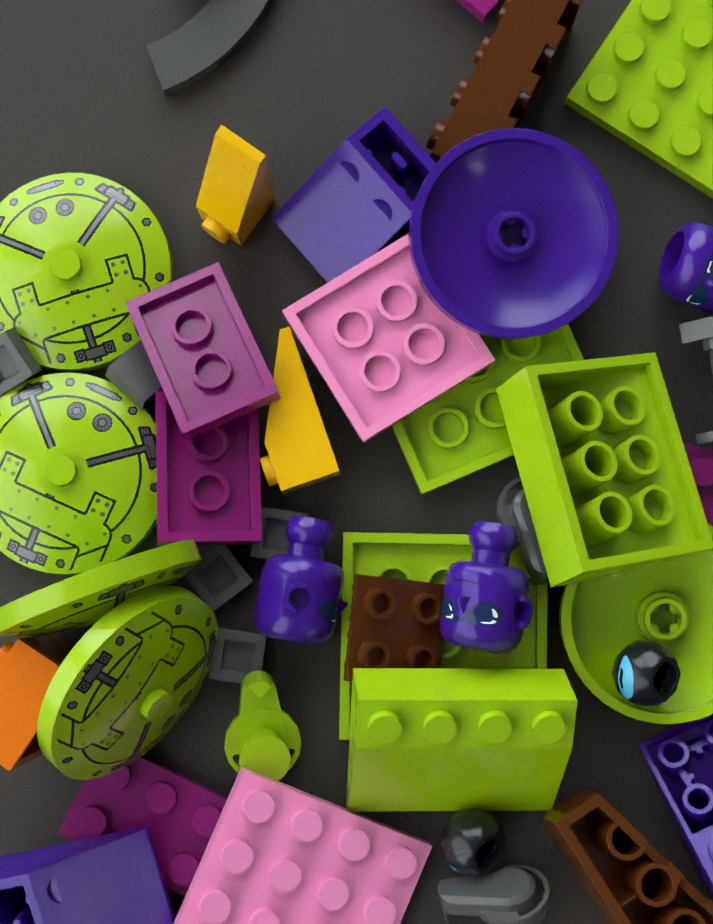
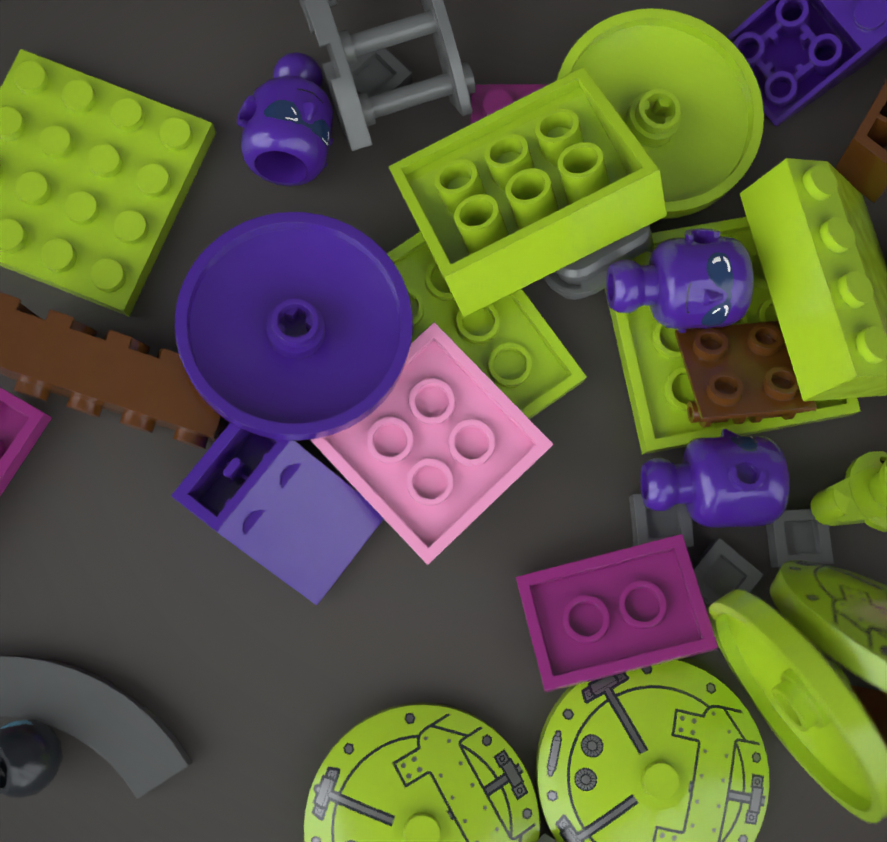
camera: 110 degrees left, 5 degrees down
dark grey tile [105,340,163,410] -> none
magenta plate [125,262,281,441] -> none
yellow slope [196,125,275,246] -> none
yellow slope [260,326,340,495] -> none
black piece [612,640,681,707] -> none

